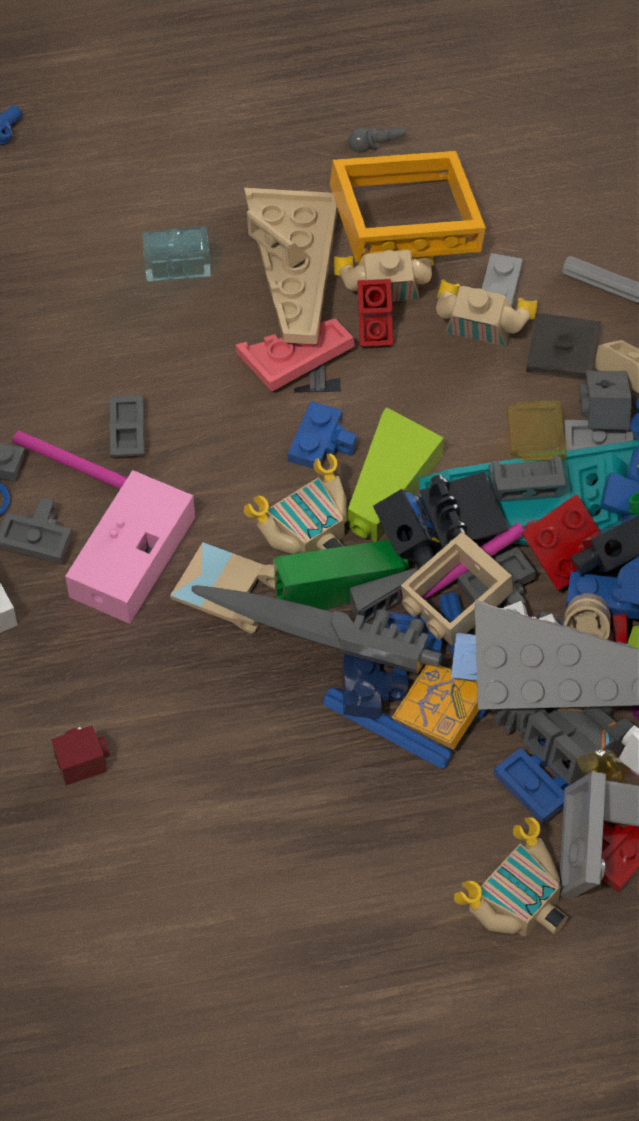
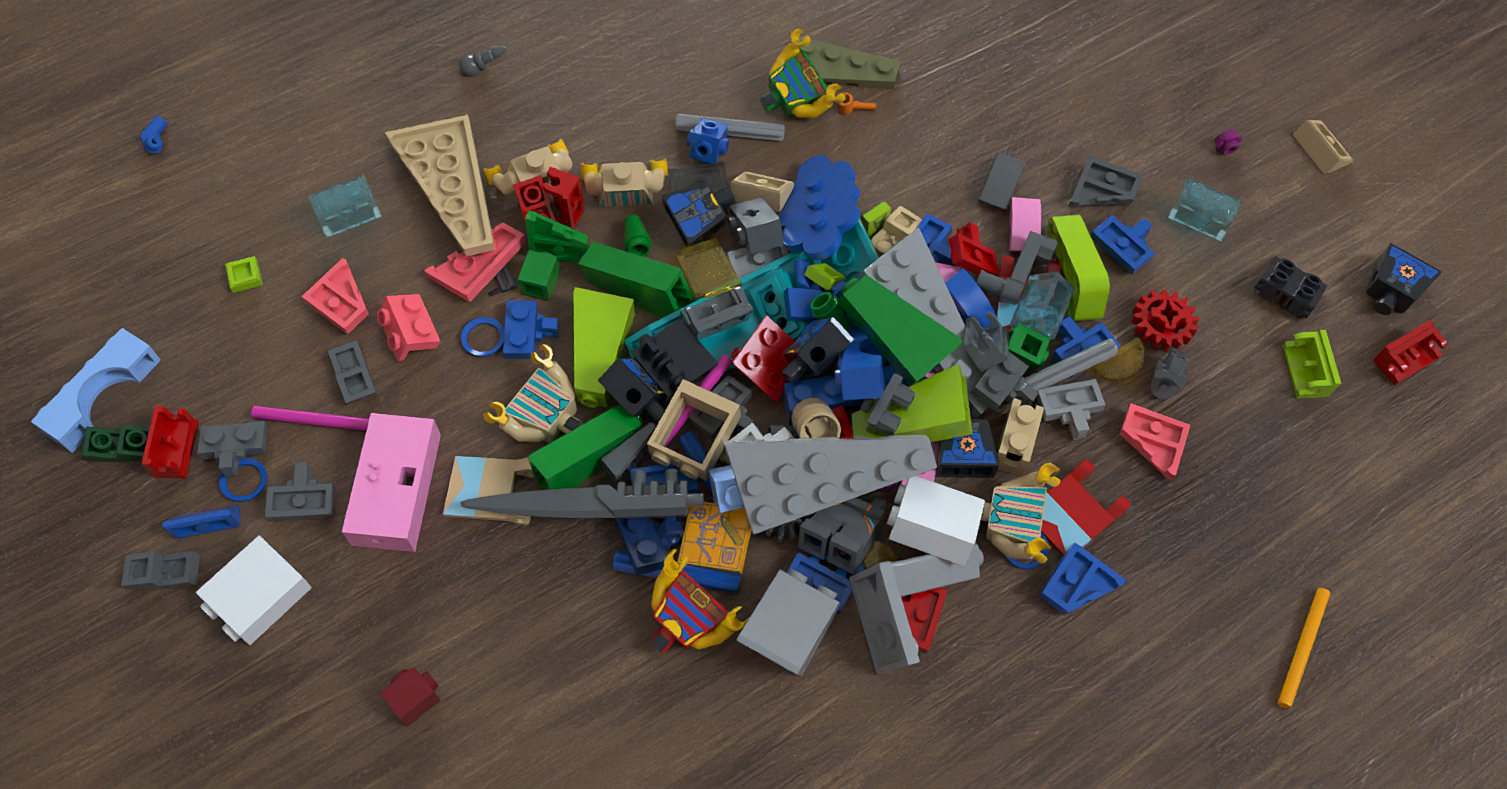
camera: 25 degrees left, 5 degrees up
tan slope [247,209,308,268] -> none
light orange window [330,151,486,262] -> none
torso [454,818,568,936] -> none
light grey plate [482,253,523,308] -> none
clear yellow tile [576,750,622,781] -> none
none -> lime tile [225,256,263,293]
none -> coral wing [301,258,369,334]
none -> coral bracket [377,294,440,361]
none -> blue piece [461,317,505,357]
none -> green brick [518,250,560,301]
none -> green wing [525,211,589,263]
none -> red hinge [543,166,585,229]
none -> green slope [578,242,695,318]
none -> green cone [623,215,652,257]
none -> torso [649,549,749,654]
none -> torso [662,182,736,251]
none -> blue brick [687,118,729,164]
none -> light grey slope [737,568,841,676]

